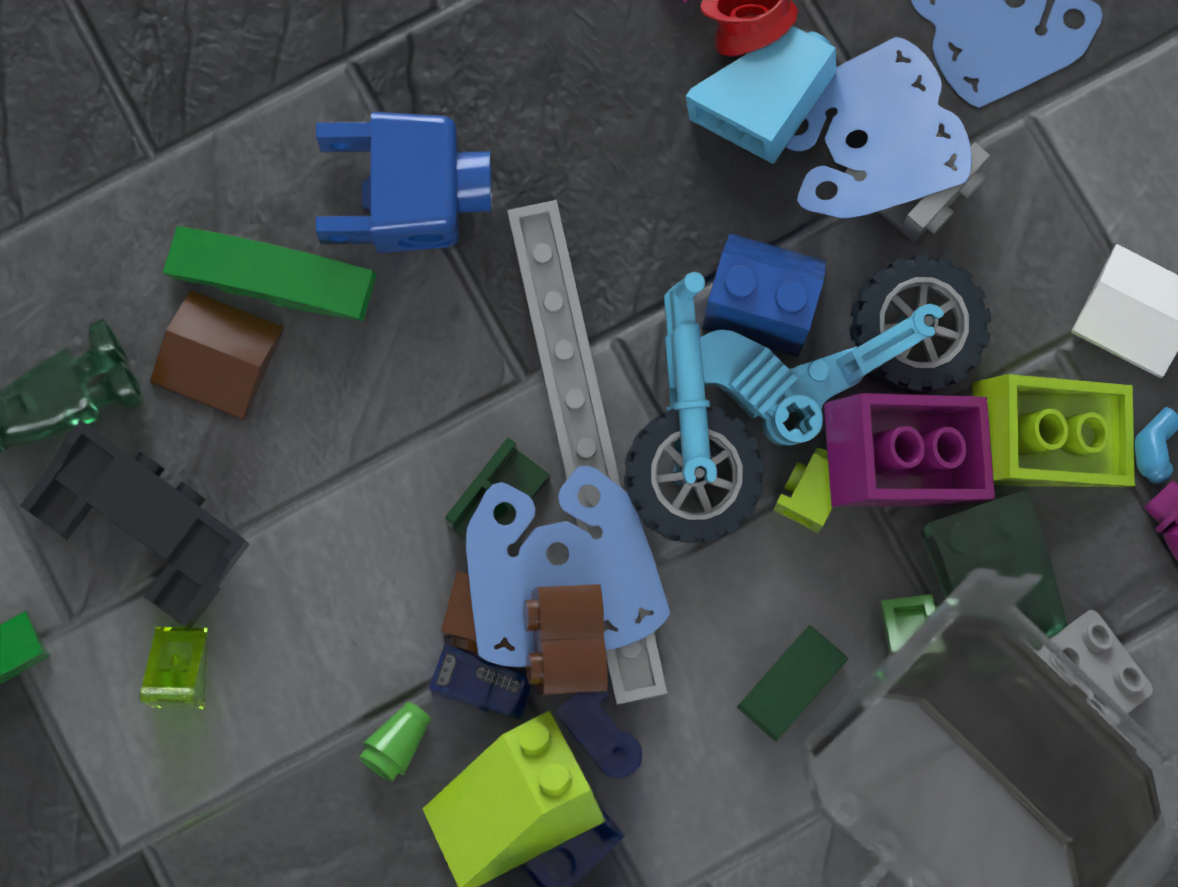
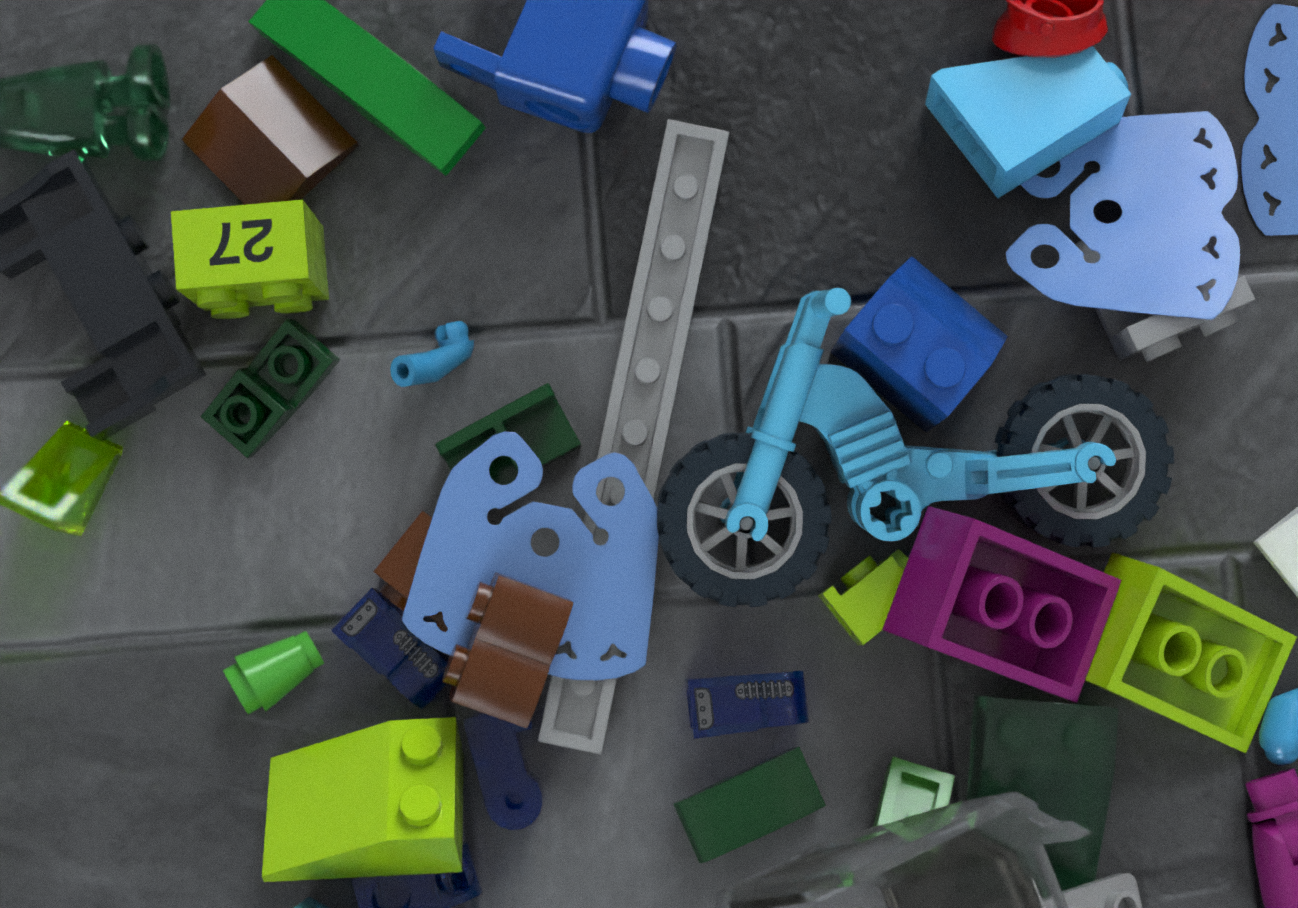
camera: 25 degrees right, 5 degrees up
none -> lime brick [171,200,329,319]
none -> dark green slope [200,319,340,458]
none -> dark azure arm [390,321,474,387]
none -> clear blue leg [685,670,809,739]

